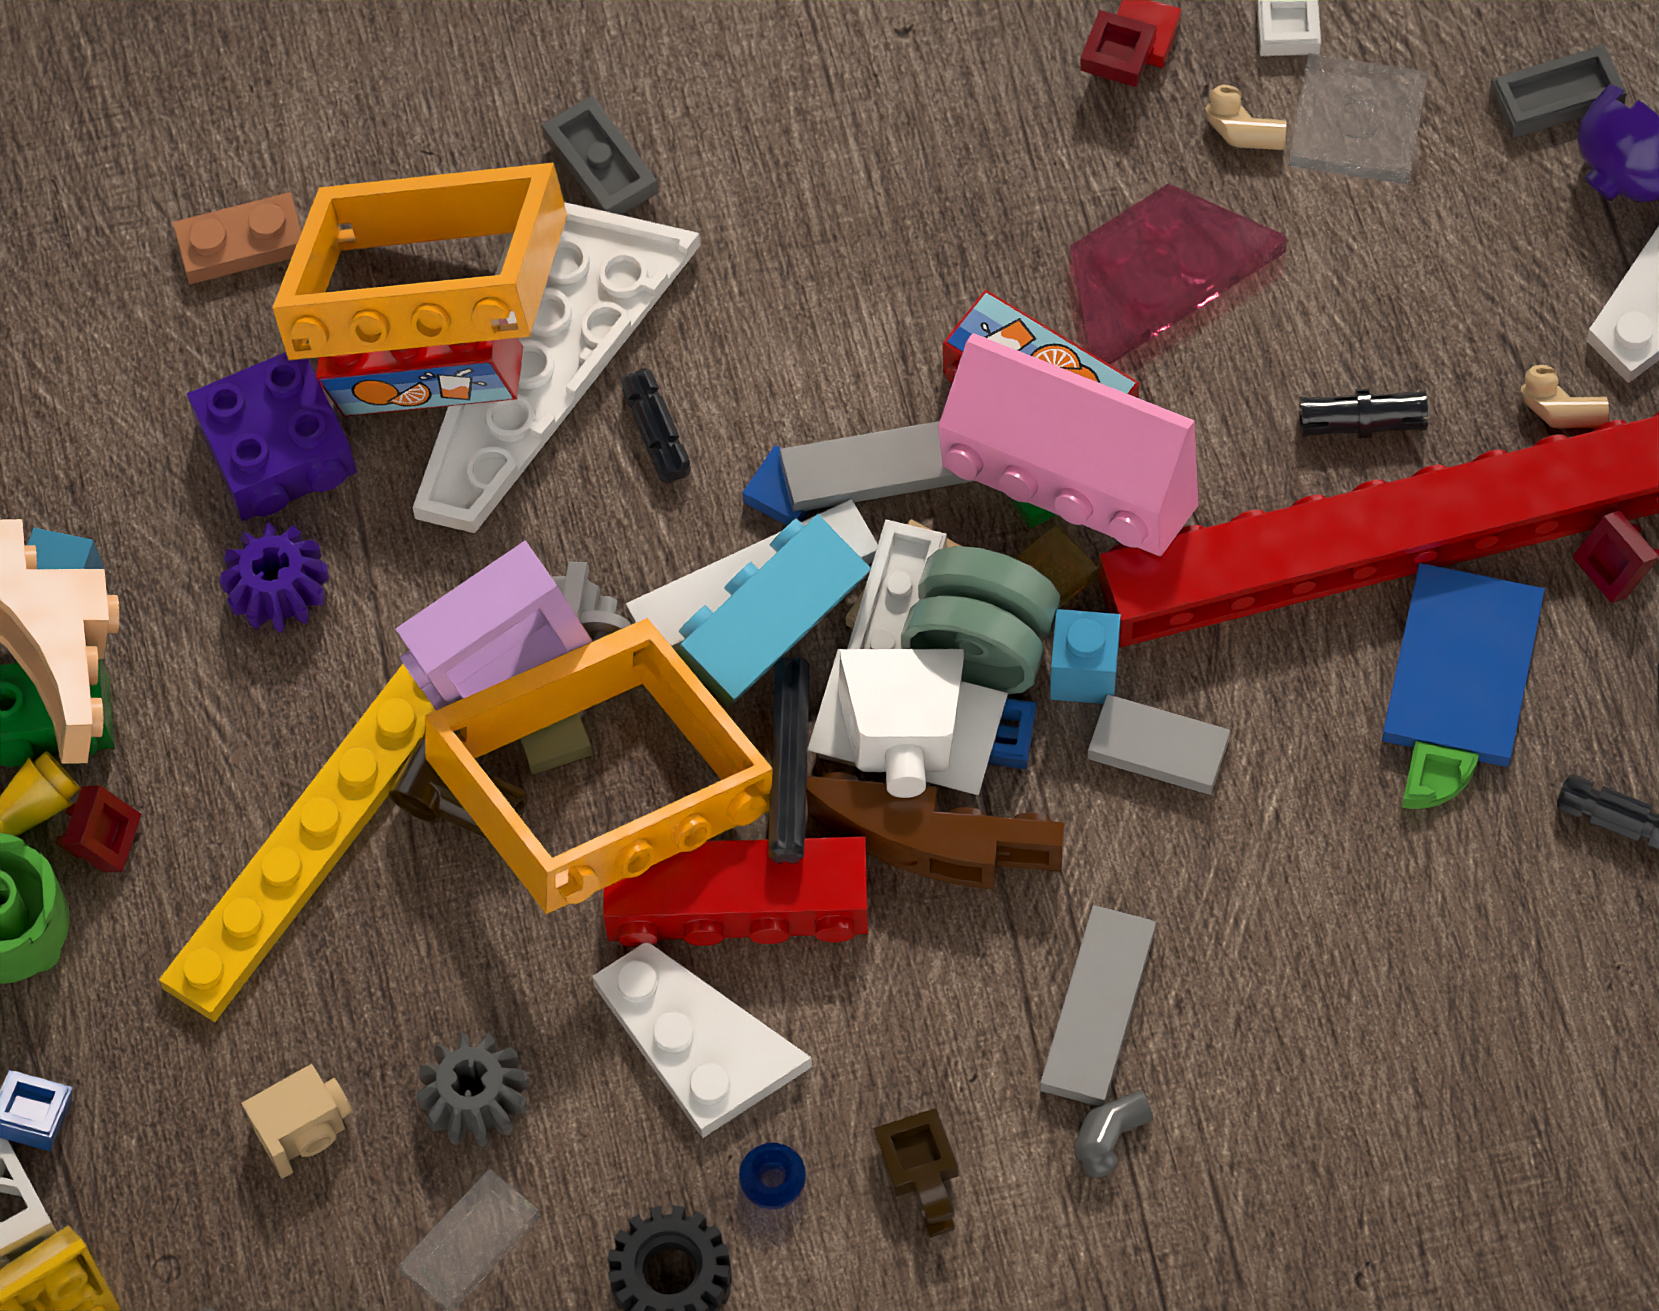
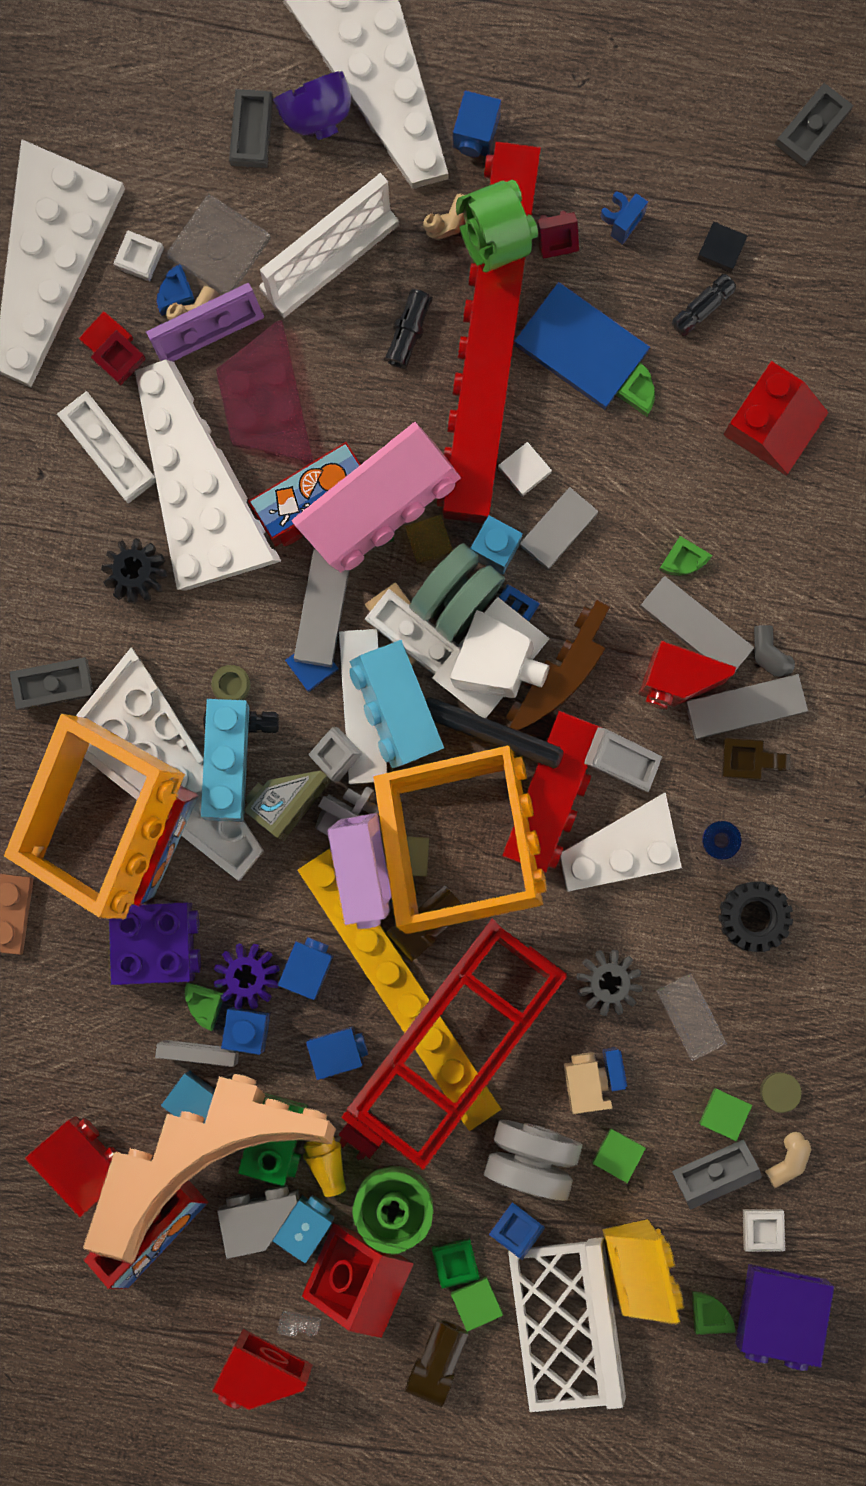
camera: 65 degrees left, 20 degrees up
none -> white tile [57,391,156,504]
none -> black gear [101,538,168,604]
none -> white wing [135,359,281,591]
none -> medium lavender tile [146,282,264,362]
none -> light grey tile [155,1040,239,1067]
none -> blue tile [157,264,195,316]
none -> bright green tile [185,982,223,1031]
none -> medium azure brick [201,699,250,822]
none -> olive tile [211,665,251,700]
none -> blue brick [221,1007,271,1055]
none -> olive slope [244,771,331,841]
none -> white fence [259,173,399,318]
none -> blue brick [278,937,334,1000]
none -> blue brick [306,1026,369,1080]
none -> light grey tile [308,727,362,782]
none -> red piece [341,918,567,1170]
none -> bright green brick [456,180,538,273]
none -> light grey wheel [484,1120,583,1201]
none -> white tile [498,442,552,497]
none -> light grey tile [584,727,662,792]
none -> bright green tile [592,1128,646,1183]
none -> blue tile [602,1047,627,1091]
none -> red slope [639,641,737,710]
none -> bright green tile [659,536,713,576]
none -> light grey tile [685,674,808,740]
none -> red slope [723,361,829,476]

